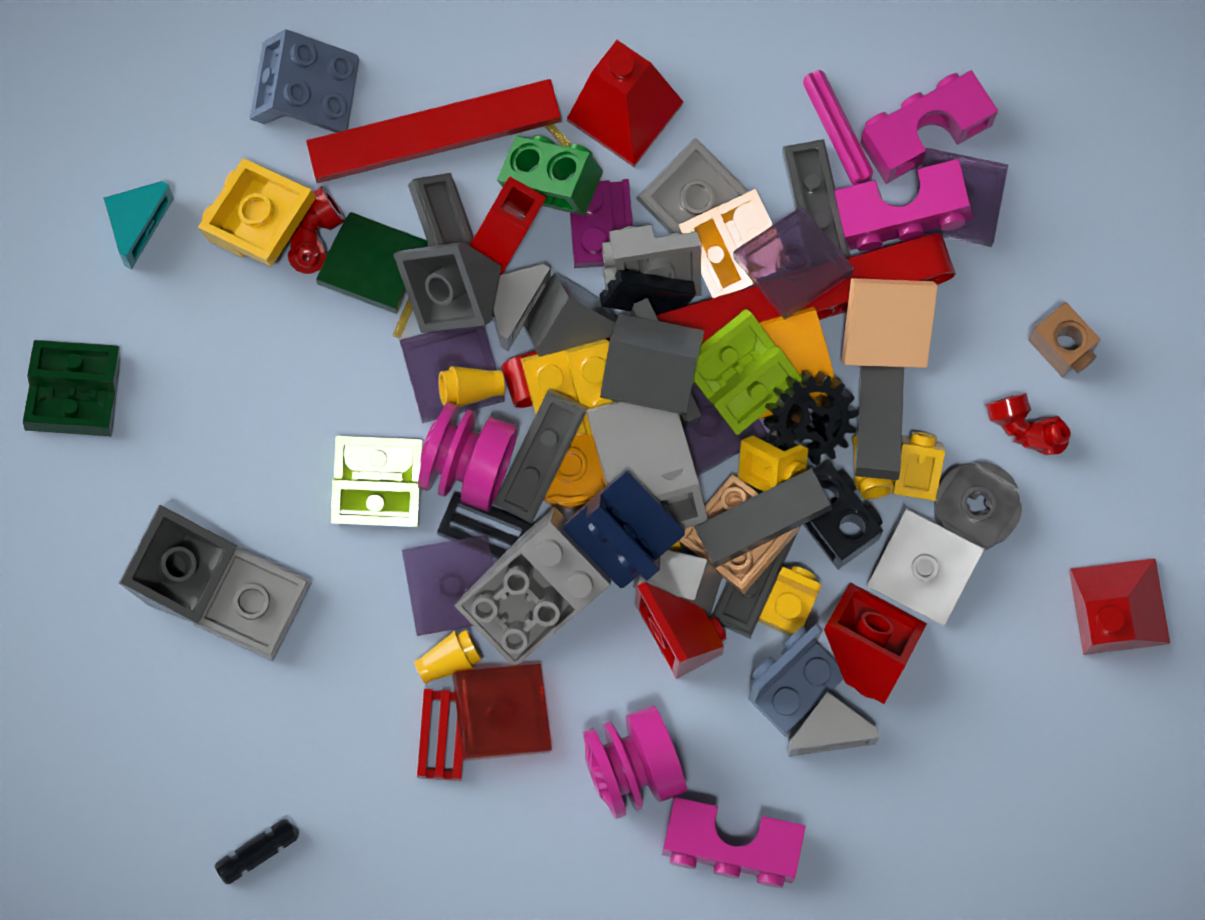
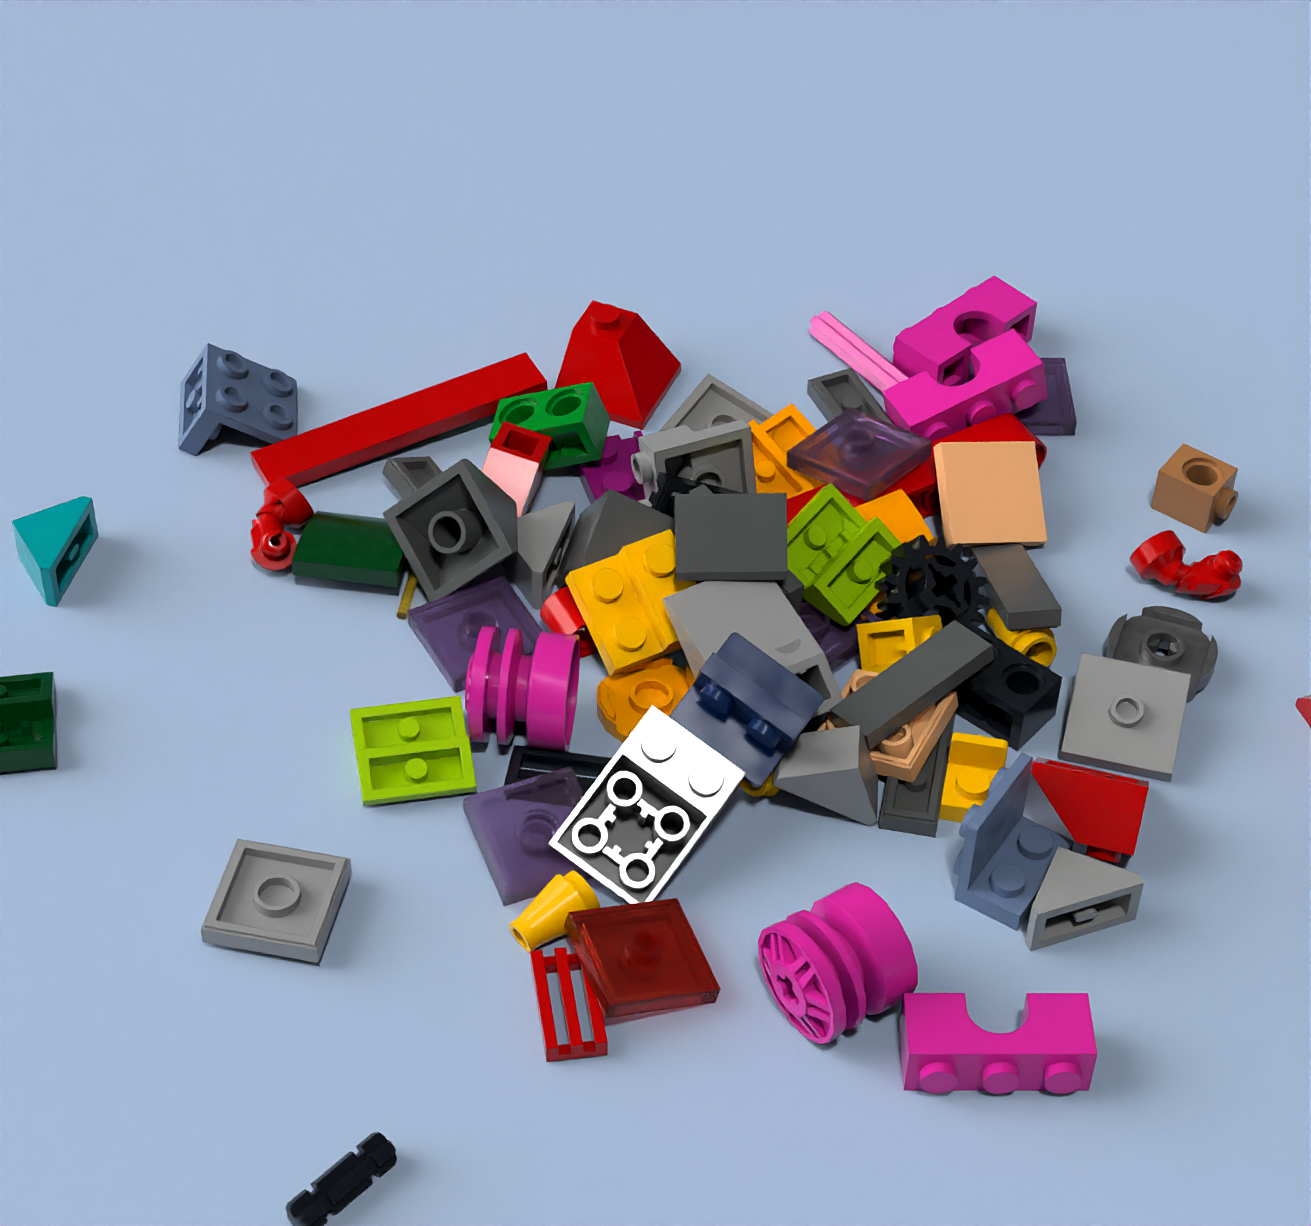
camera: 10 degrees left, 30 degrees down
dark grey slope [118,505,237,624] -> none
yellow plate [198,158,316,267] -> none
yellow cone [438,366,505,408] -> none
dark grey tile [493,388,589,524] -> none
red slope [634,582,727,679] -> none
yellow bracket [893,432,946,501] -> none

